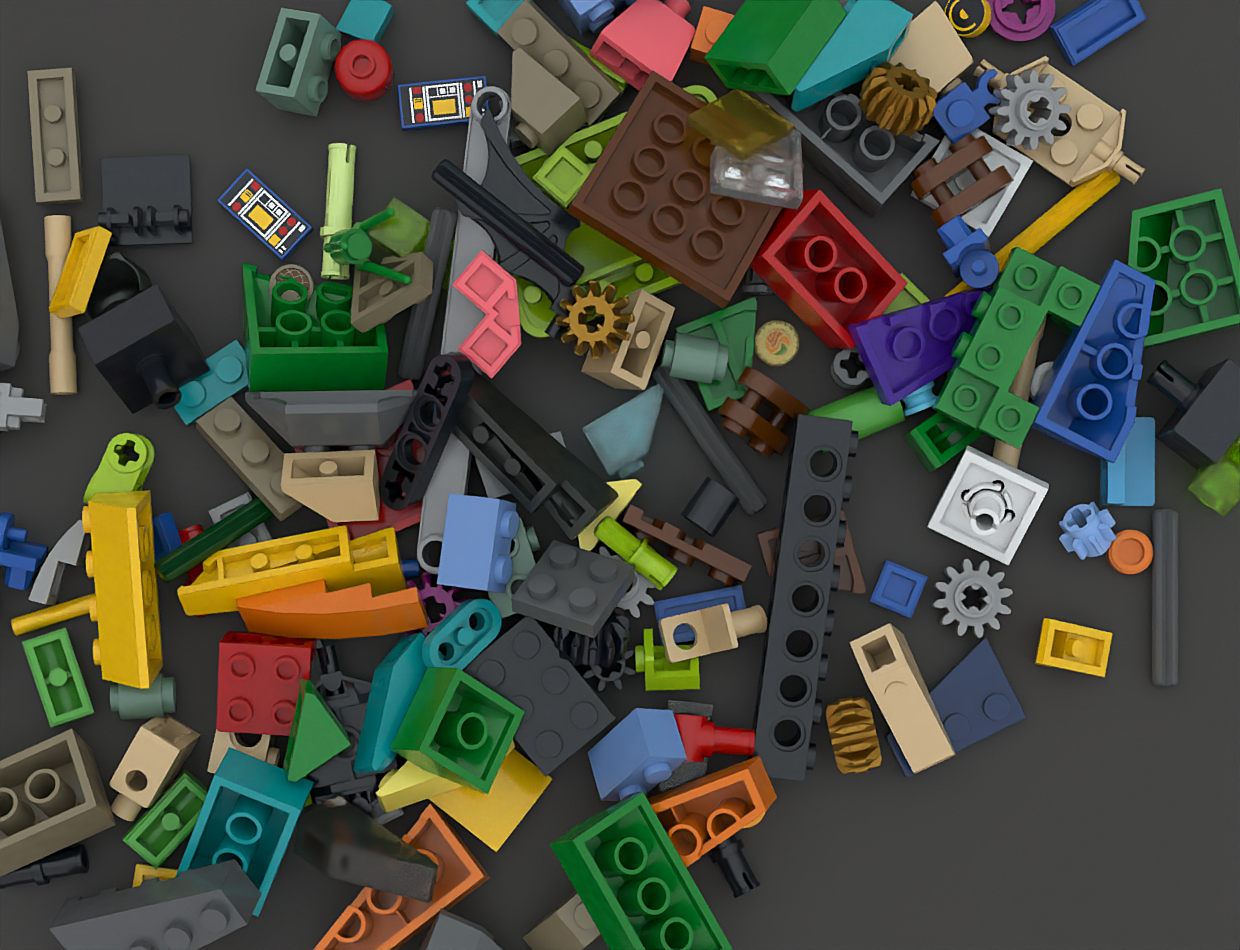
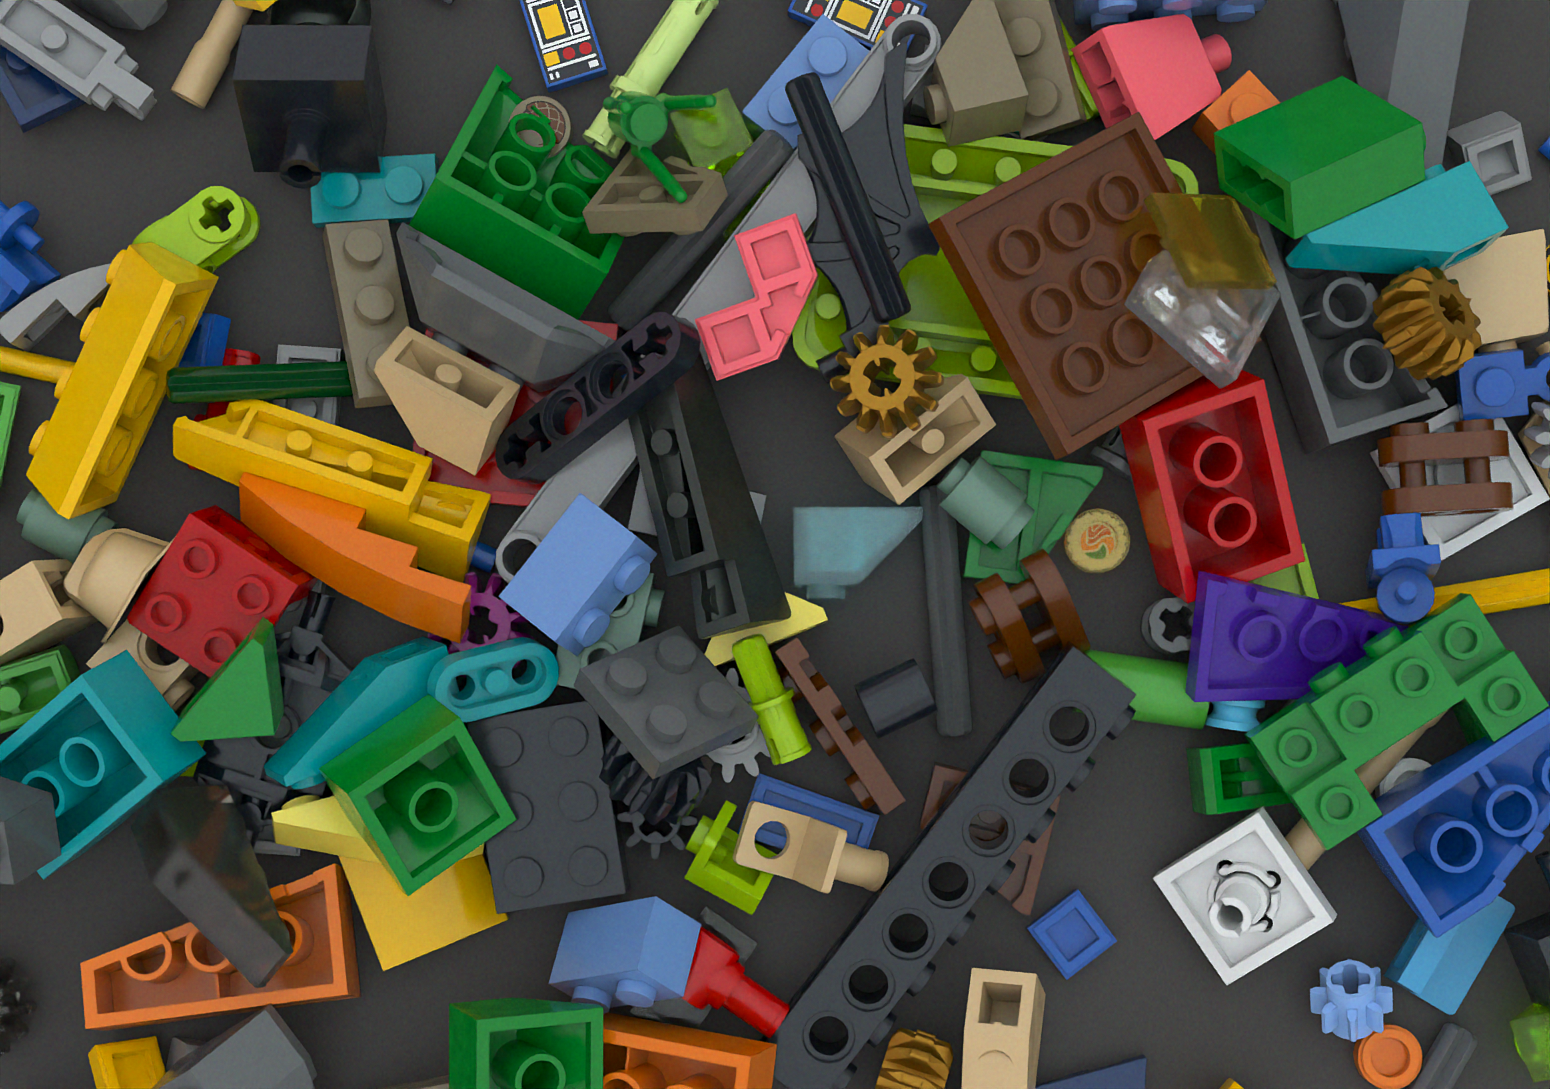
camera: 35 degrees right, 0 degrees up
lime tile [532,145,592,209] -> none
light grey gear [932,559,1013,638] -> none
none -> tan piece [63,528,174,644]
none -> medium blue brick [742,14,869,163]

